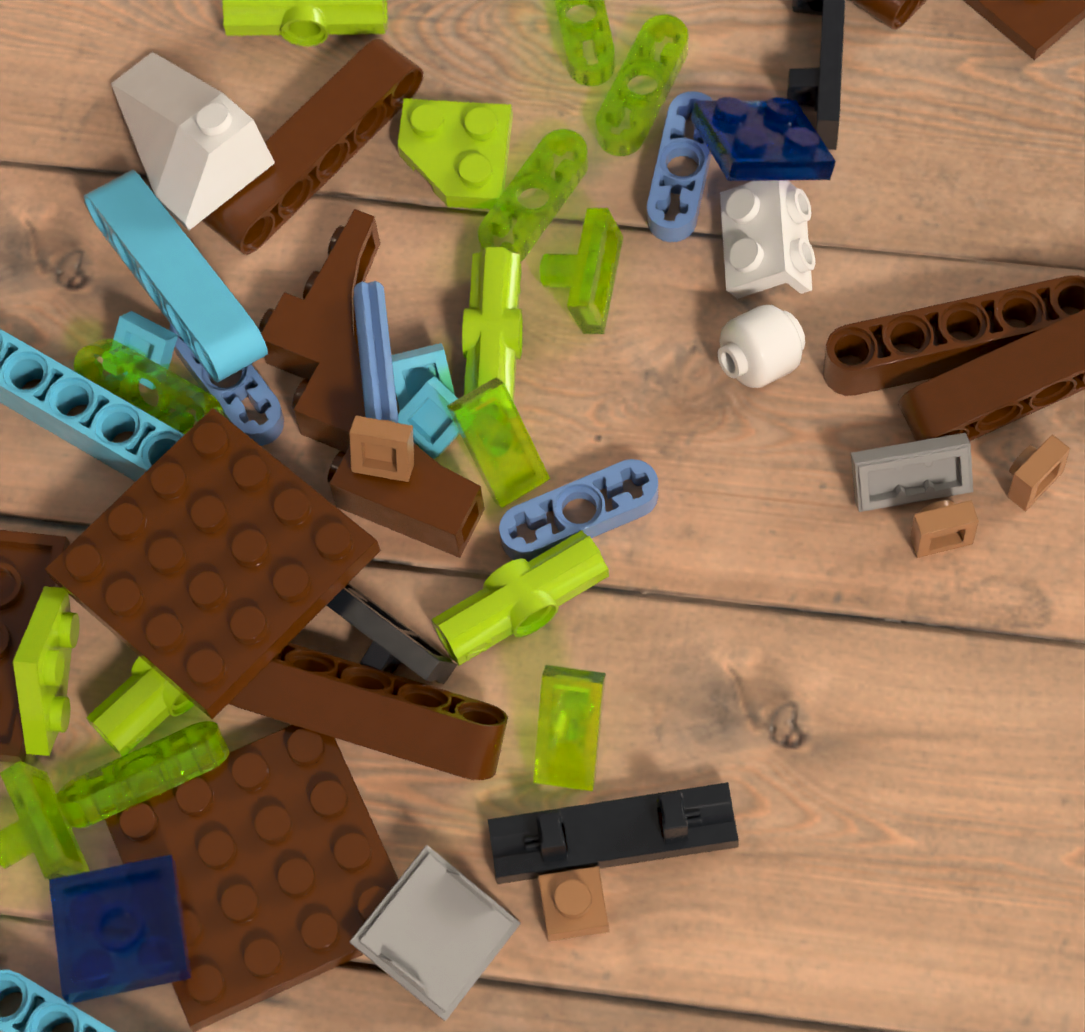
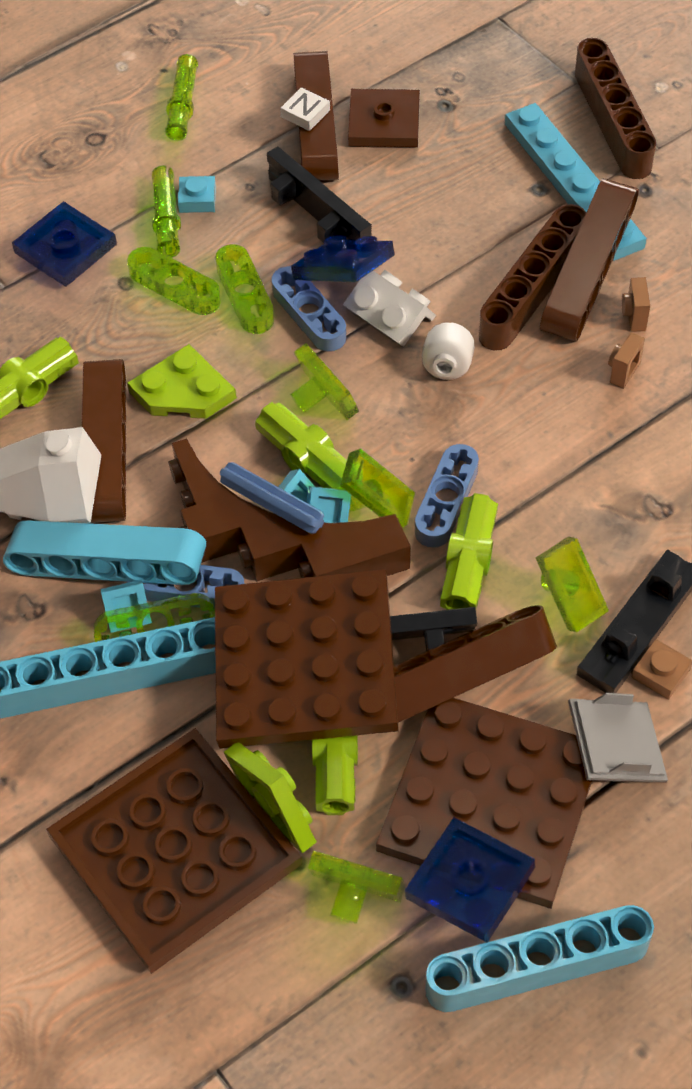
camera: 50 degrees left, 10 degrees down
clear neon green beam [56,721,230,828] -> none
medium nougat plate [349,416,414,482] -> none
clear neon green beam [478,129,588,262] -> none
light grey plate [851,433,973,512] -> none

